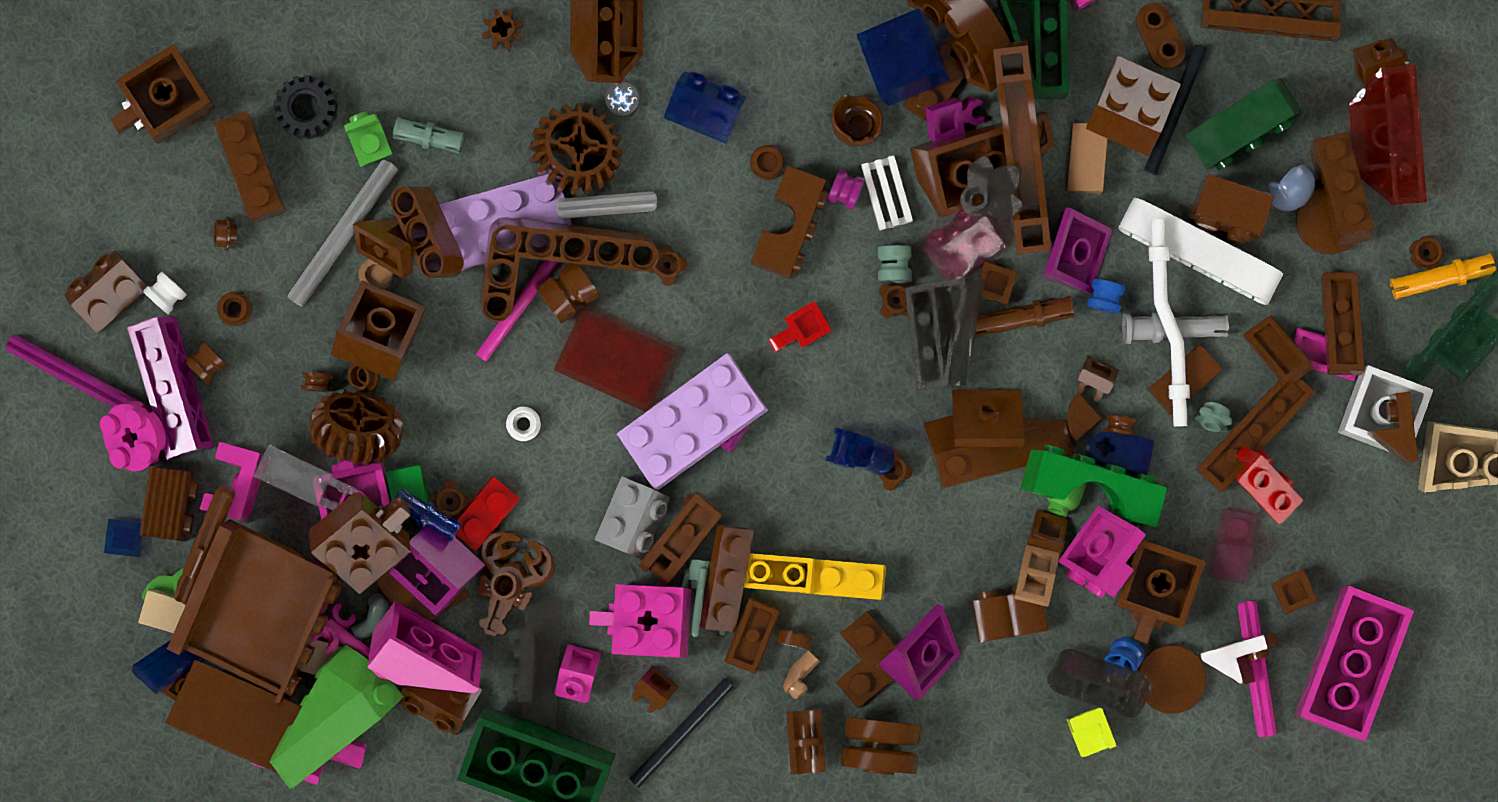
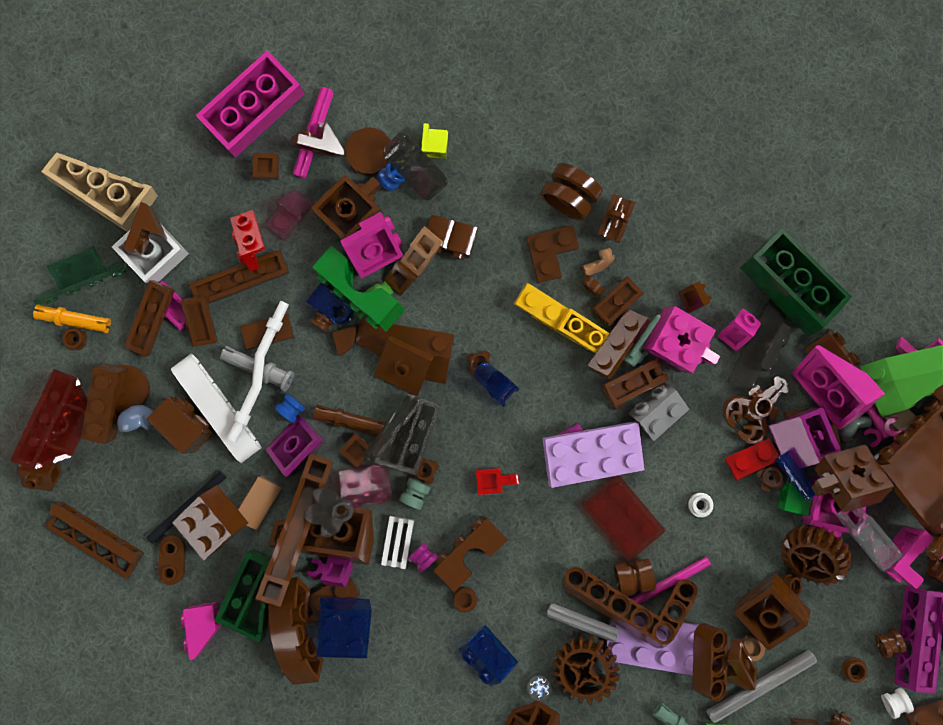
camera: 150 degrees left, 0 degrees up
reddish brown bush [301,372,333,392] -> none
black bar [629,678,734,788] -> none
reddish brown plate [648,245,688,286] -> none
reddish brown hair [830,94,884,147] -> none
magenta slope [879,604,961,700] -> none
reddish brown tile [1077,355,1119,401] -> none
dark green wedge [1185,78,1303,171] -> none
sand green plate [1195,402,1232,432] -> none

